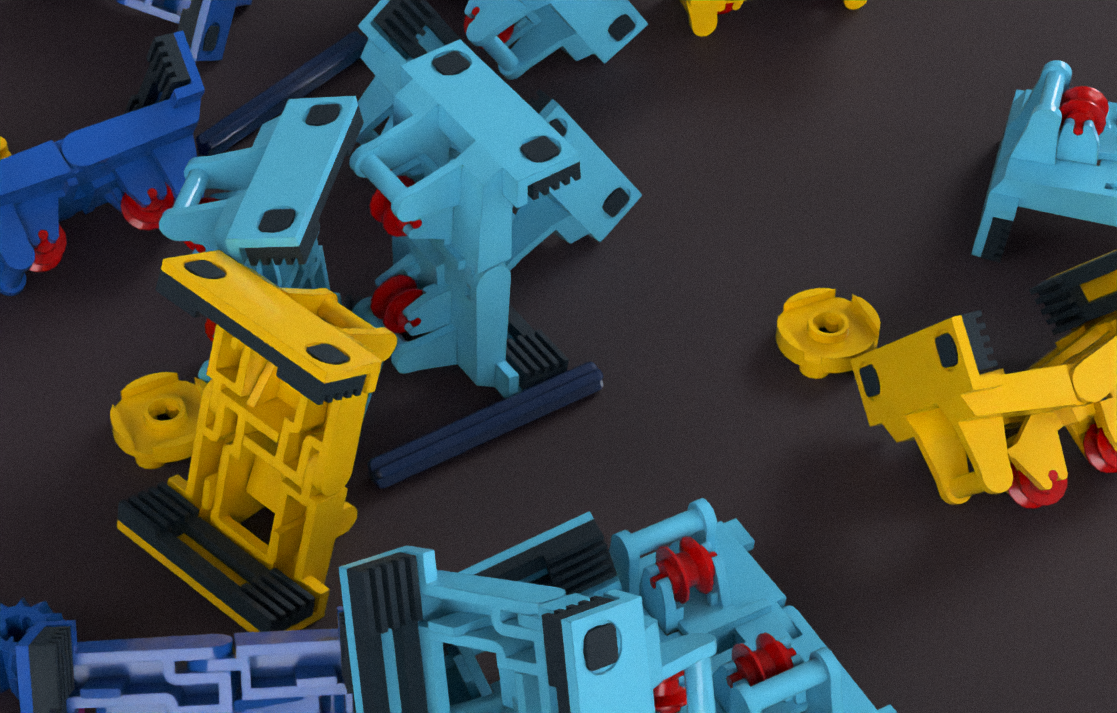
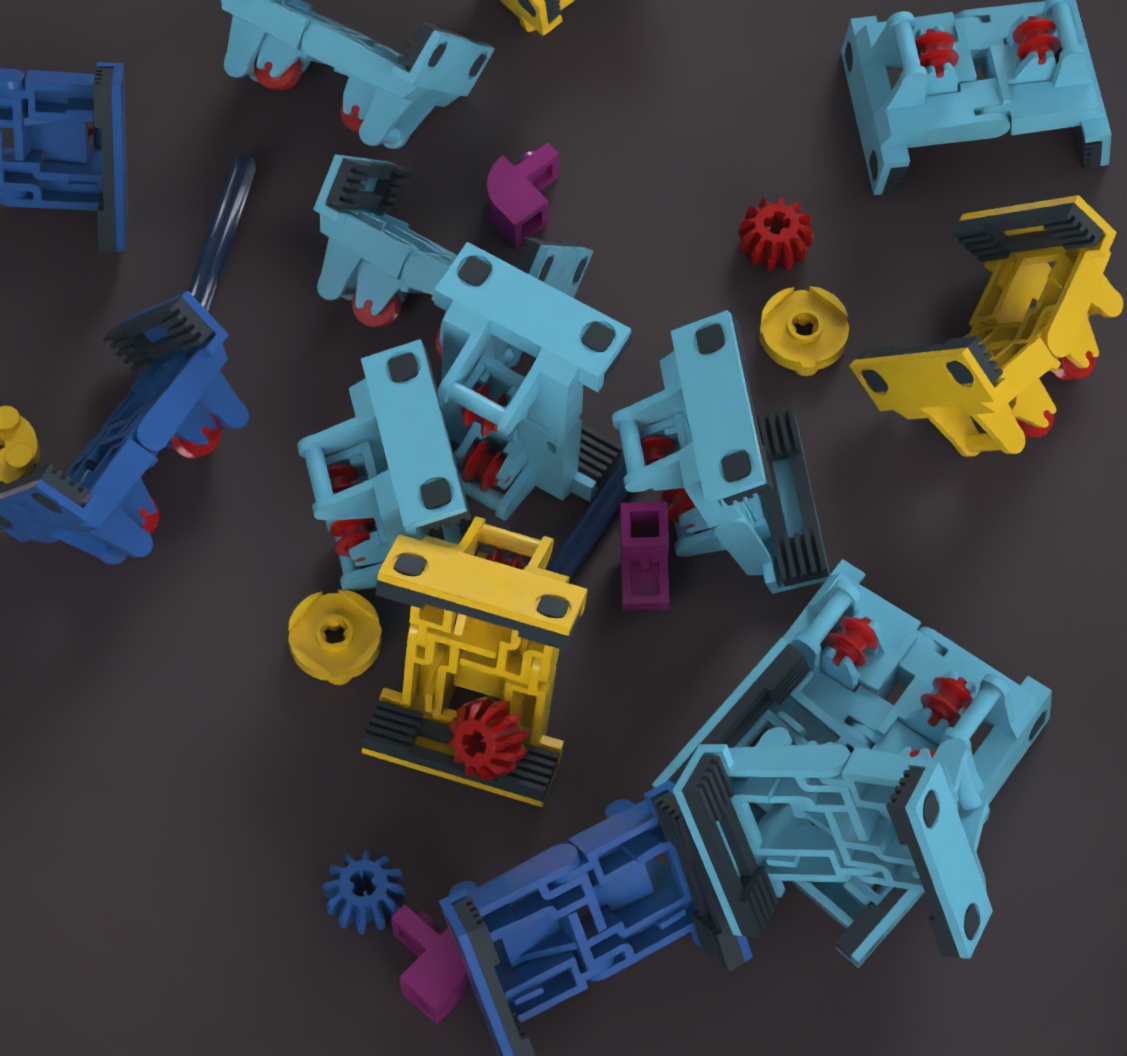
camera: 25 degrees left, 20 degrees up
none -> red gear [446,696,530,780]
none -> magenta brick [487,143,559,248]
none -> medium azure container [612,310,830,594]
none -> magenta brick [620,502,670,611]
none -> red gear [738,195,814,273]

